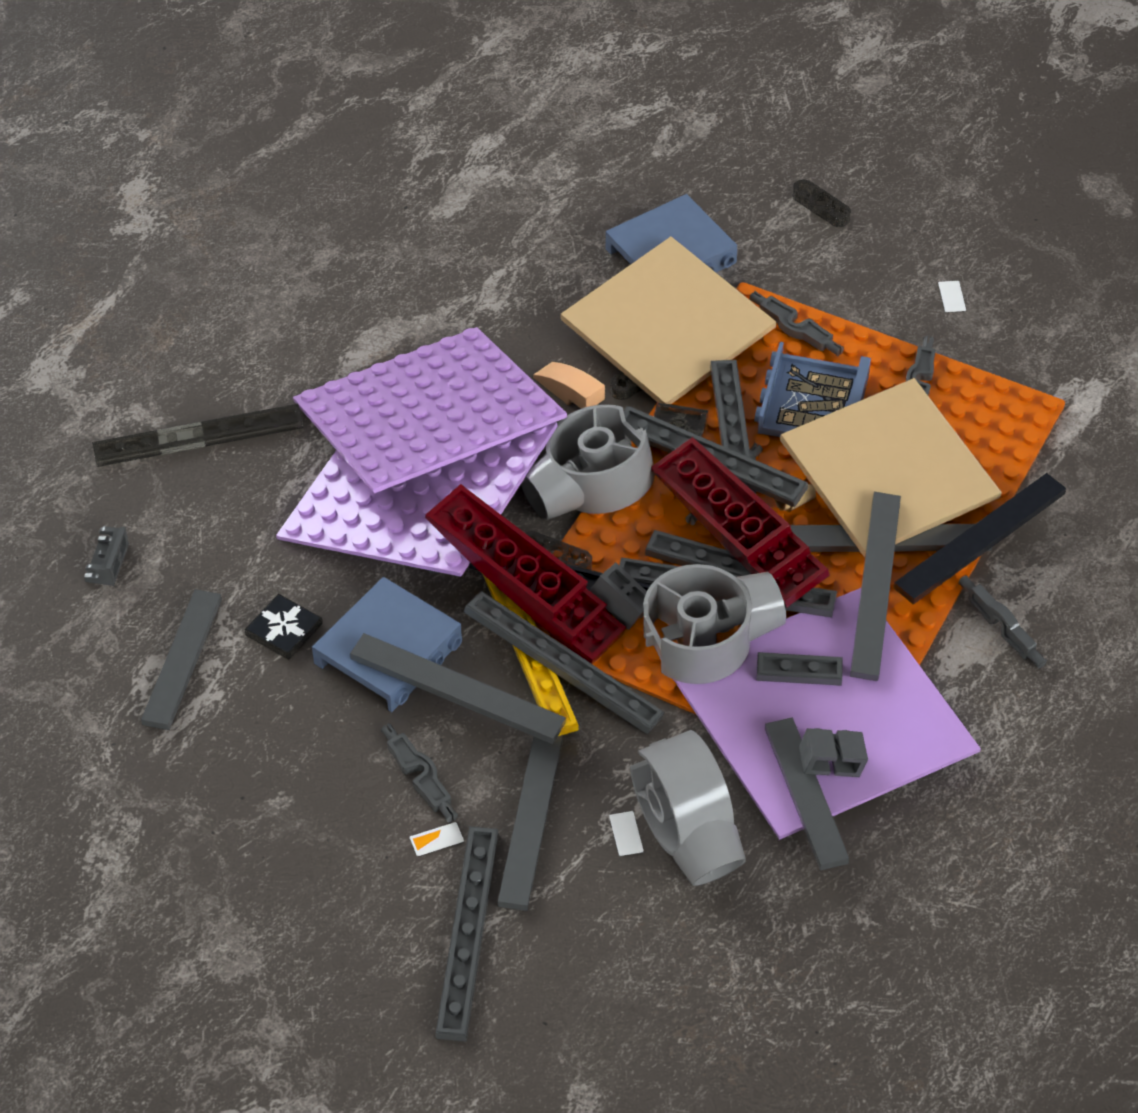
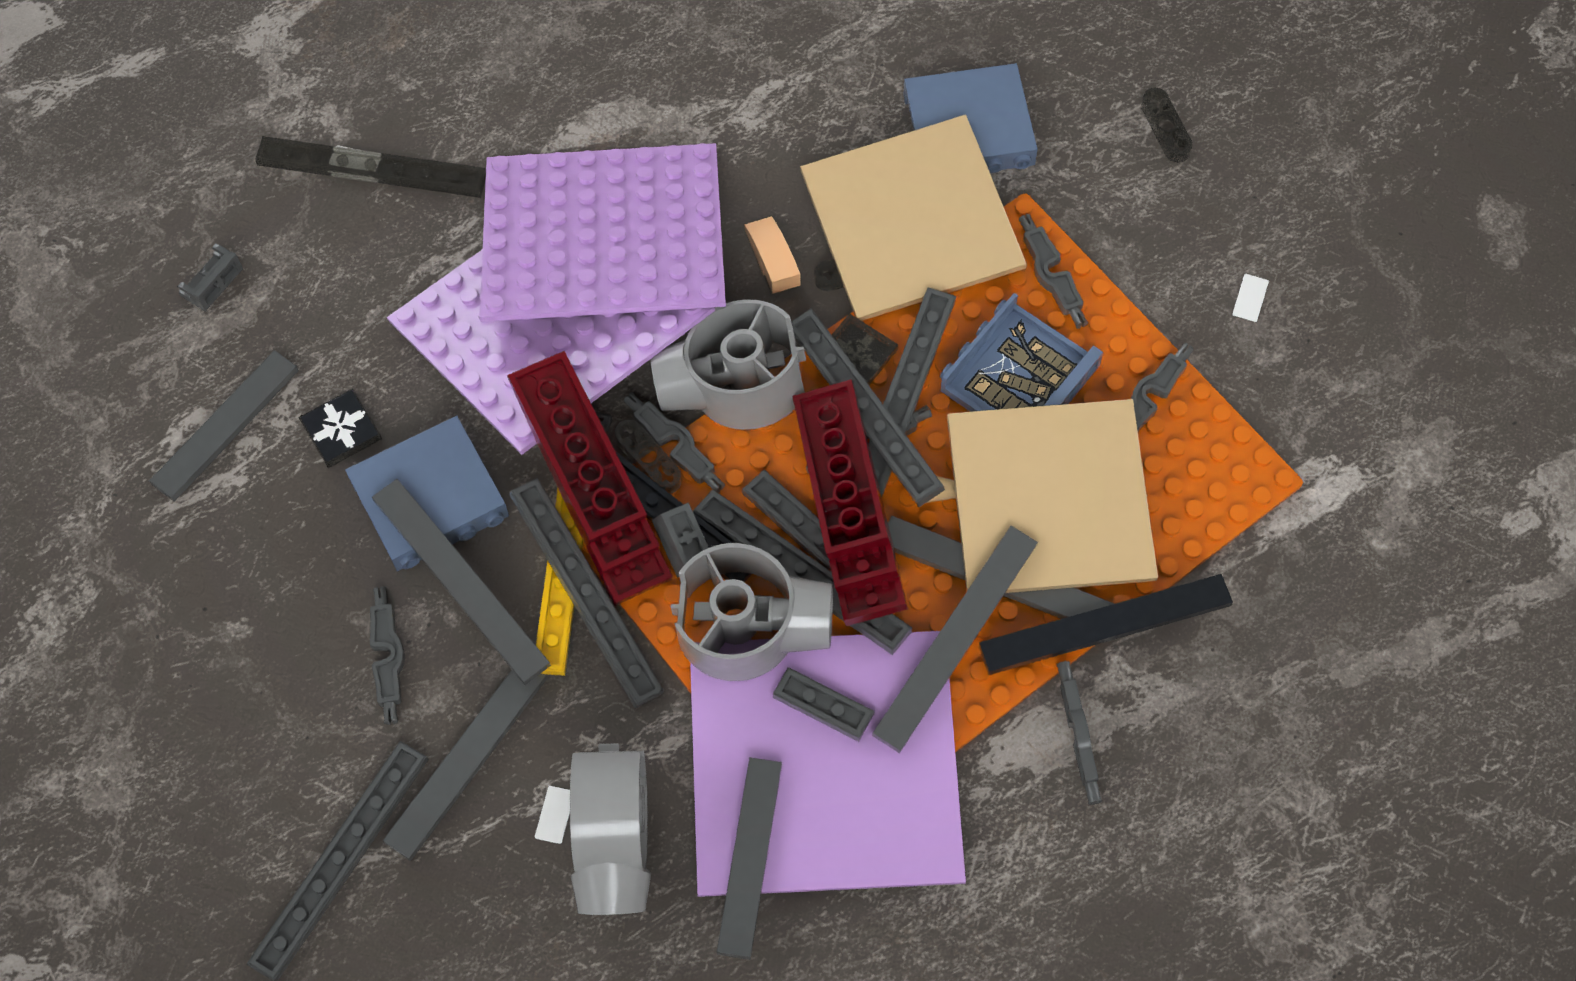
camera: 25 degrees right, 15 degrees up
white sticker [410,822,464,856] -> none
dark grey piece [799,728,868,777] -> none
none -> dark grey piece [624,392,725,493]

